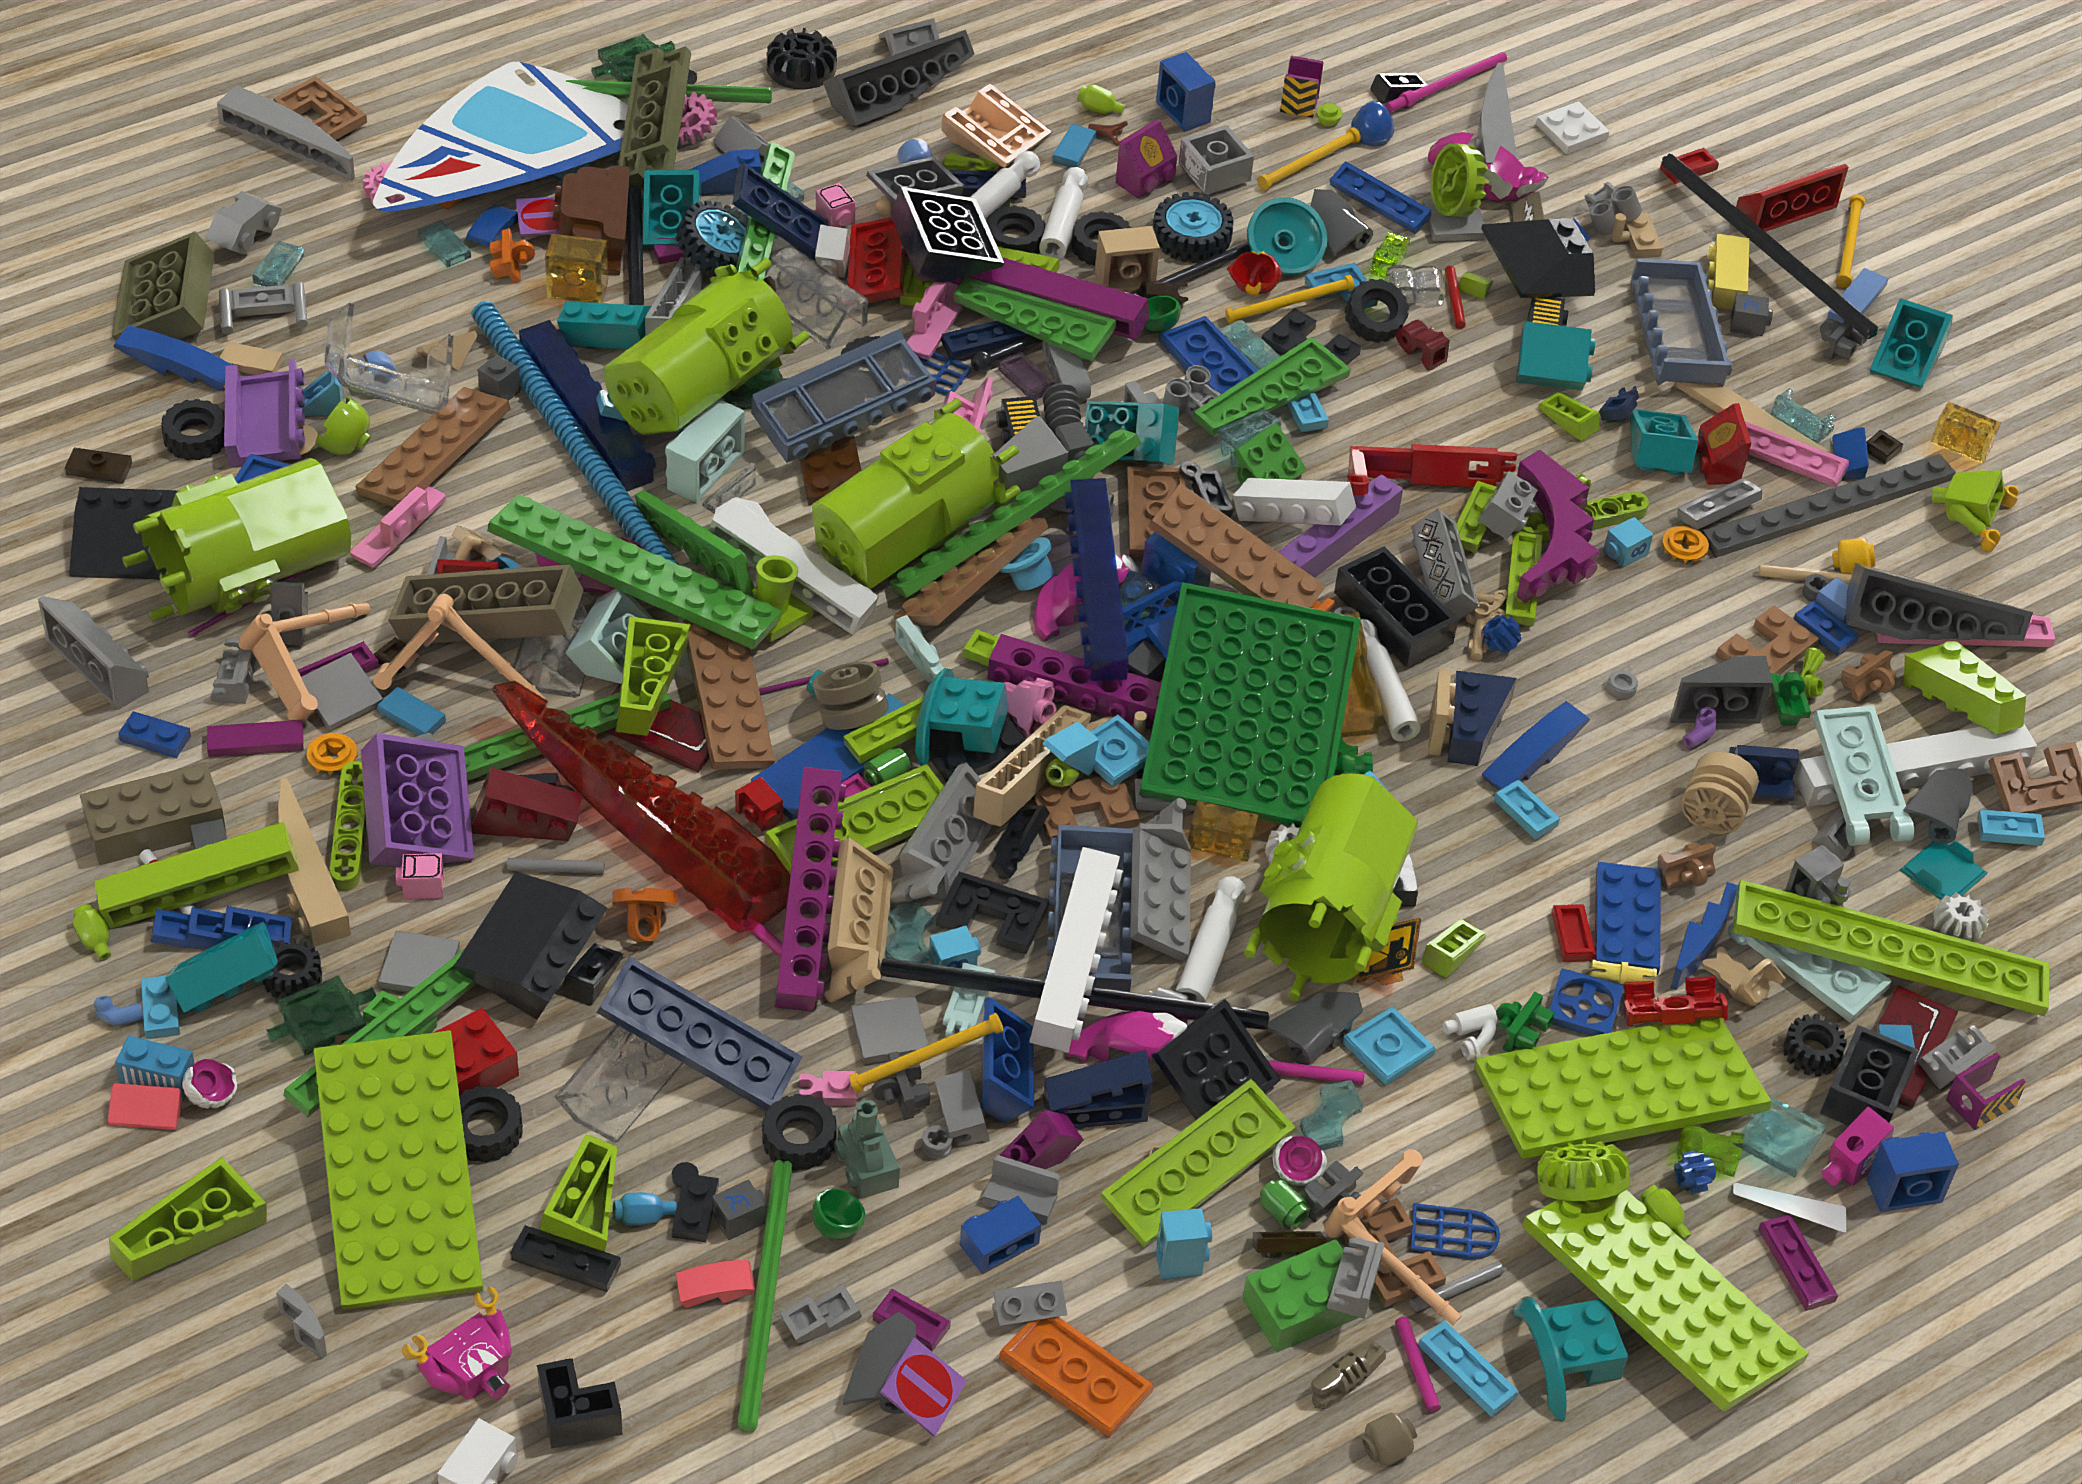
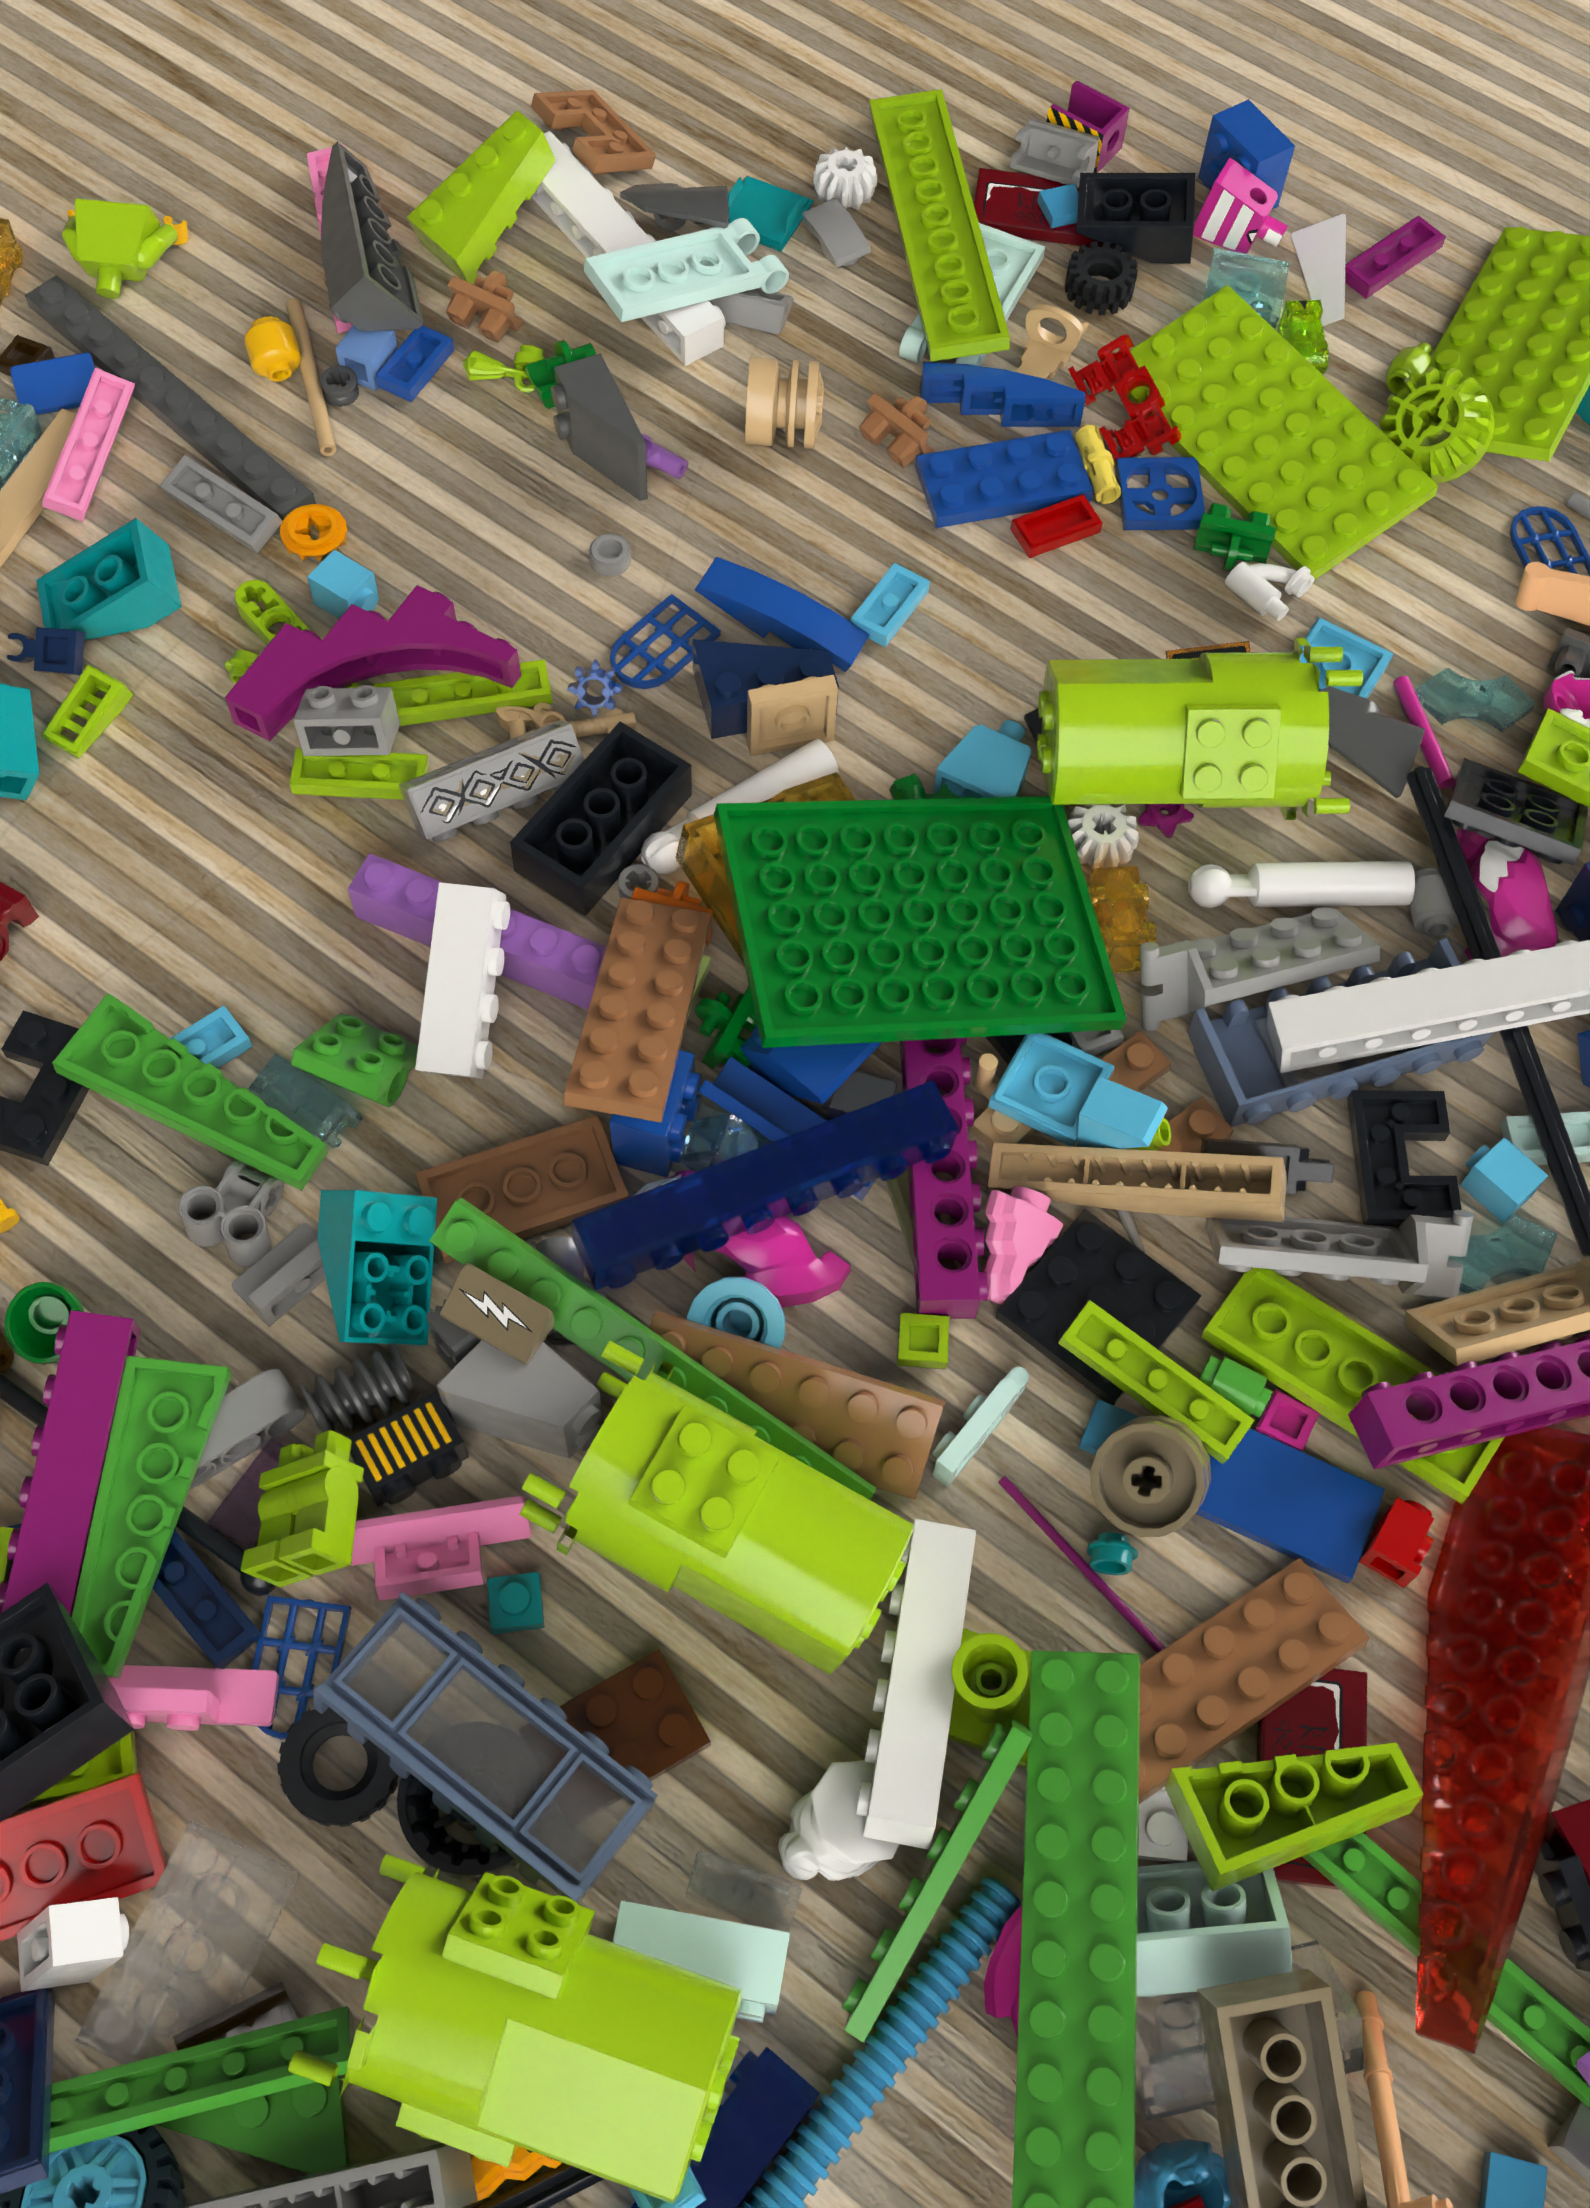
camera: 110 degrees left, 15 degrees up
teal piece [915,668,1009,766] -> none
blue tile [1159,316,1257,399] -> none
black hinge [1179,461,1234,518] -> none
clear light blue plate [1219,319,1280,371] -> none
red hinge [1347,444,1517,496] -> none
lime slope [1422,919,1486,978] -> none
blue gear [1674,1150,1716,1194] -> none
red slope [1696,403,1752,485] -> none
medium nougat plate [1716,605,1820,675] -> none
dark blue bracket [1729,745,1799,801] -> none
flat silver brick [1785,844,1851,907] -> none
medium azure plate [1977,809,2045,846] -> none
none -> lime hips [241,1430,364,1588]
none -> dark tan slope [440,1263,555,1366]
none -> blue window [610,594,721,689]
none -> light grey slope [802,198,871,268]

